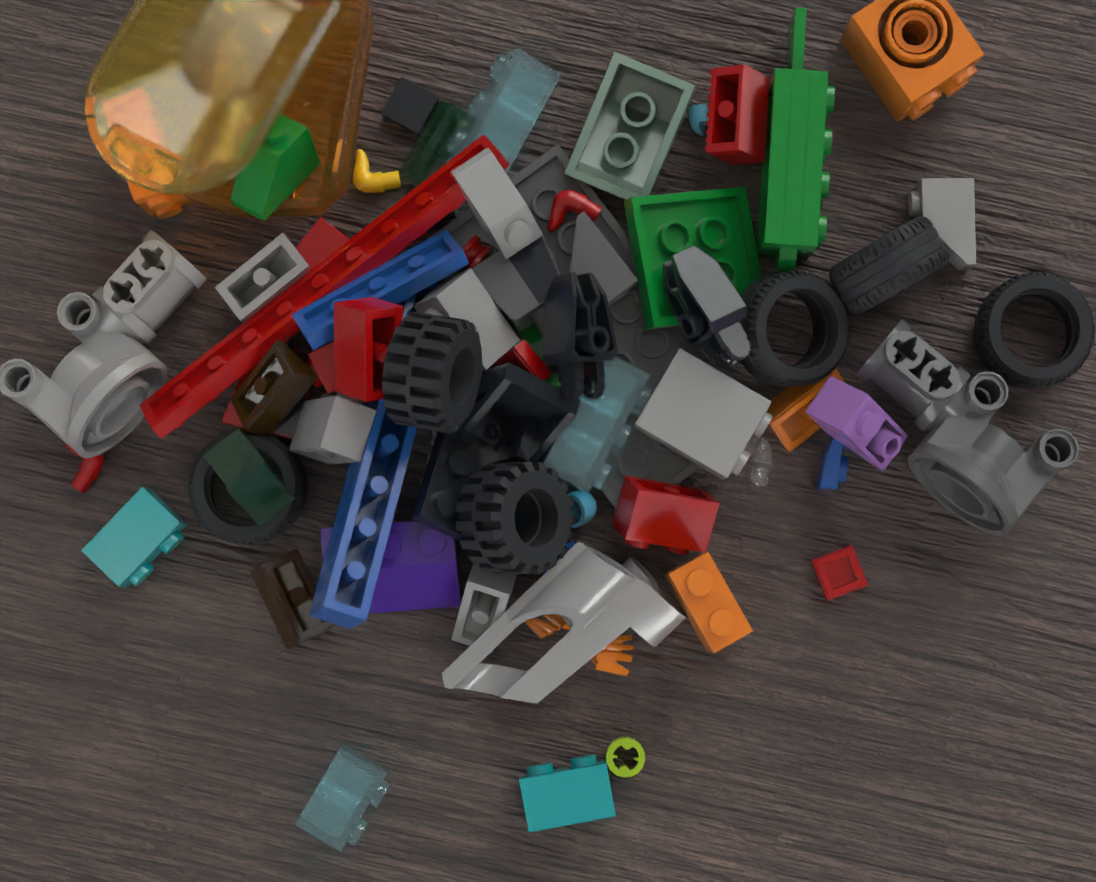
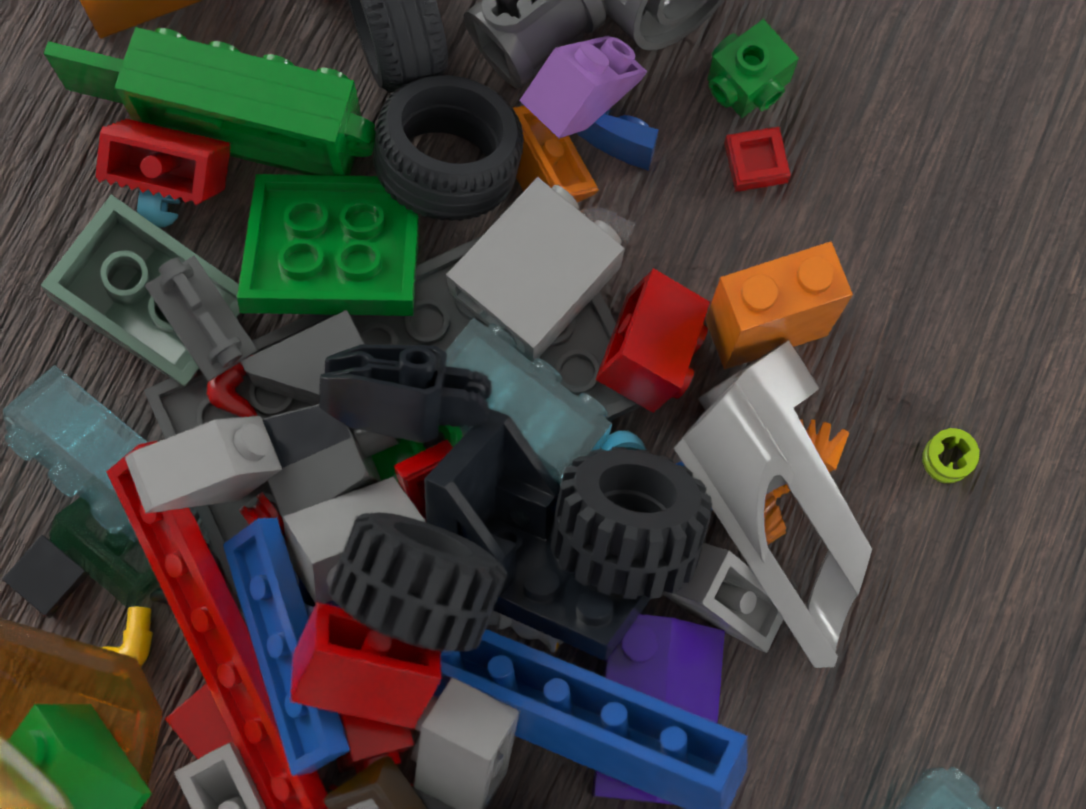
camera: 85 degrees left, 10 degrees down
teal brick [519,754,616,832] -> none
black hinge [662,246,752,370] -> none
none -> dark grey hinge [145,255,258,382]
none -> green brick [707,19,799,119]

